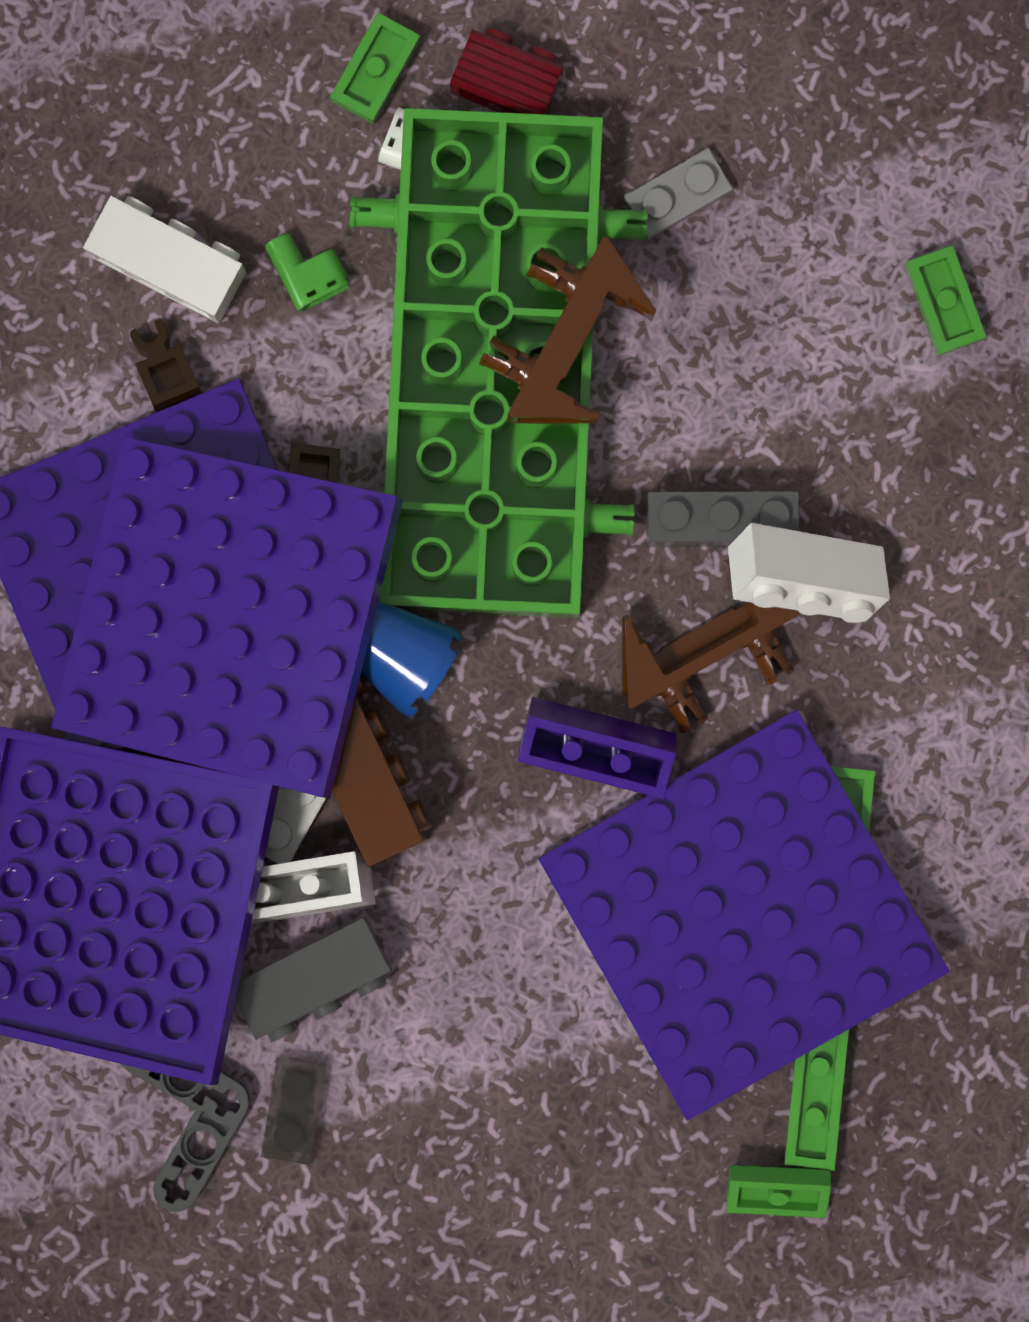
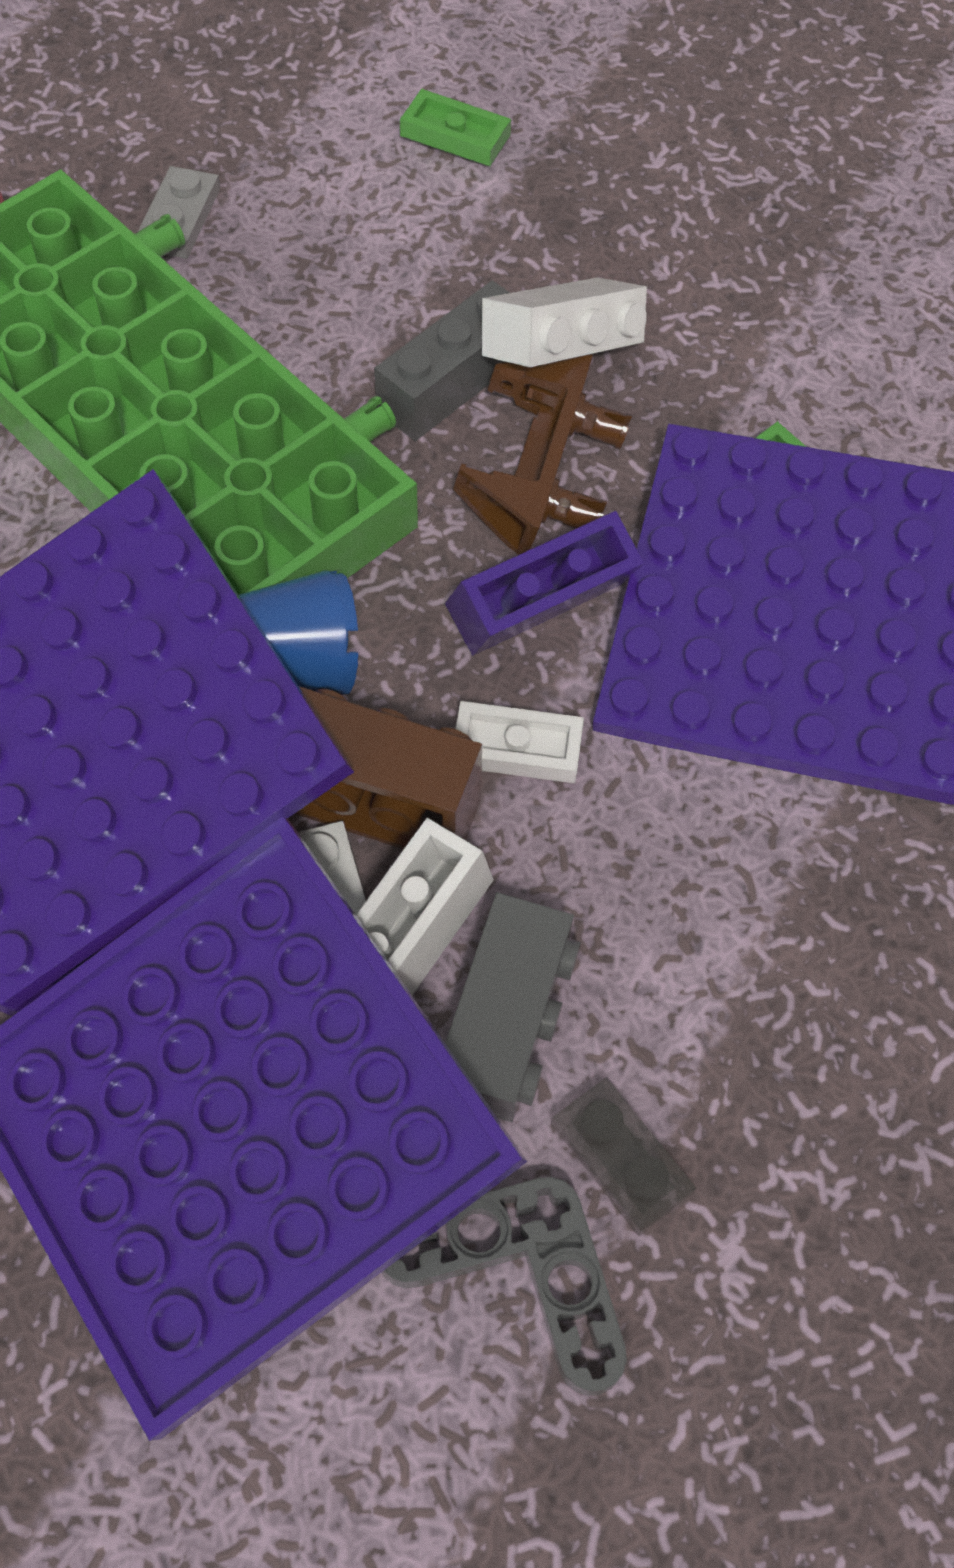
camera: 50 degrees left, 25 degrees down
reddish brown hose [479,236,656,424] -> none
none -> white plate [456,701,584,783]

